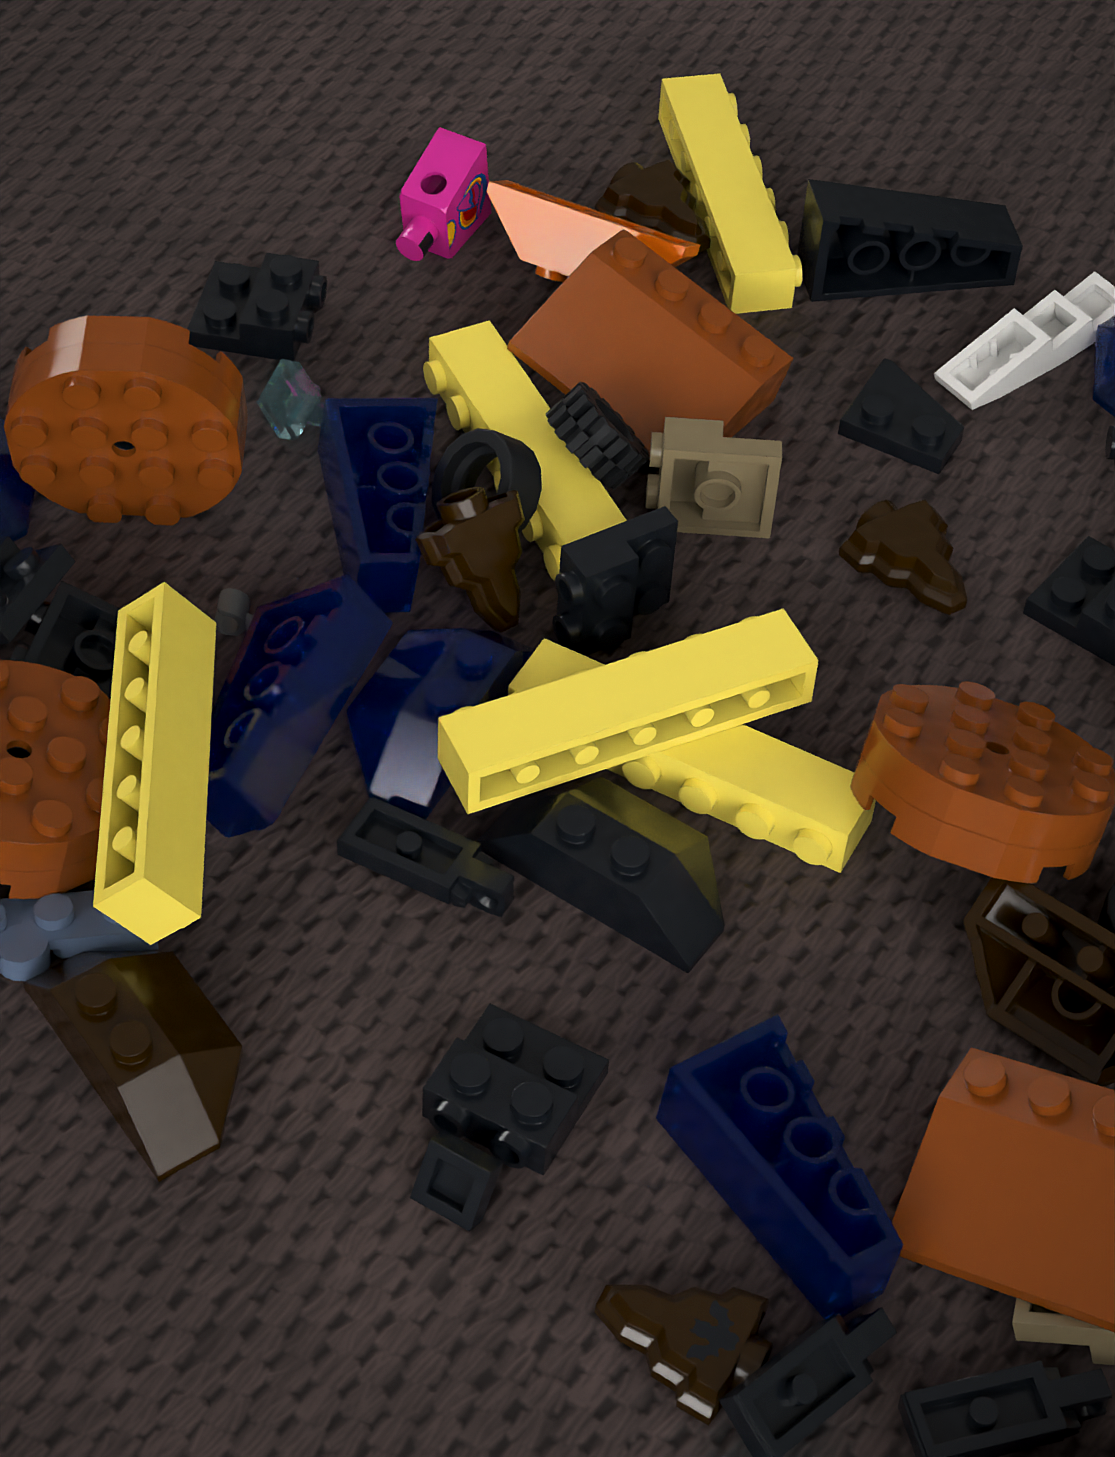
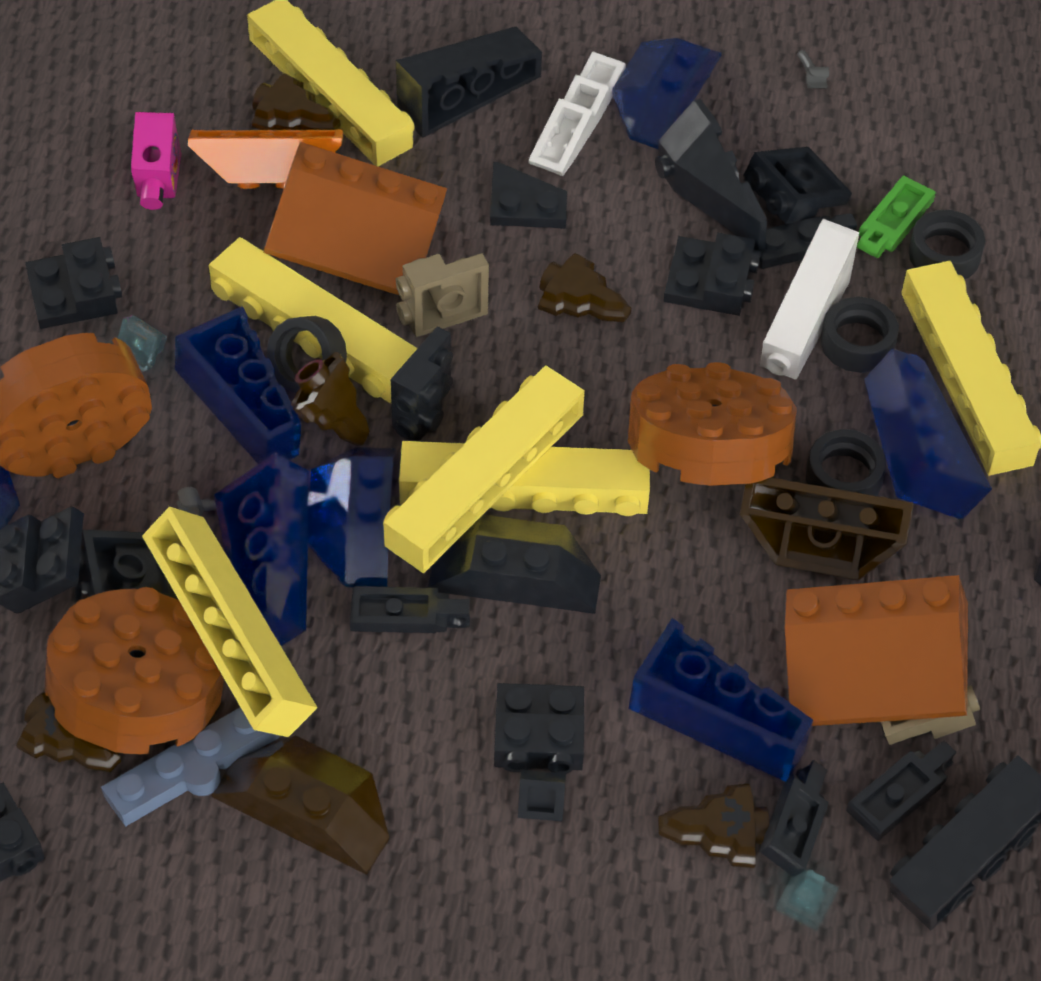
camera: 25 degrees left, 5 degrees up
black tyre [546,381,650,490] -> none

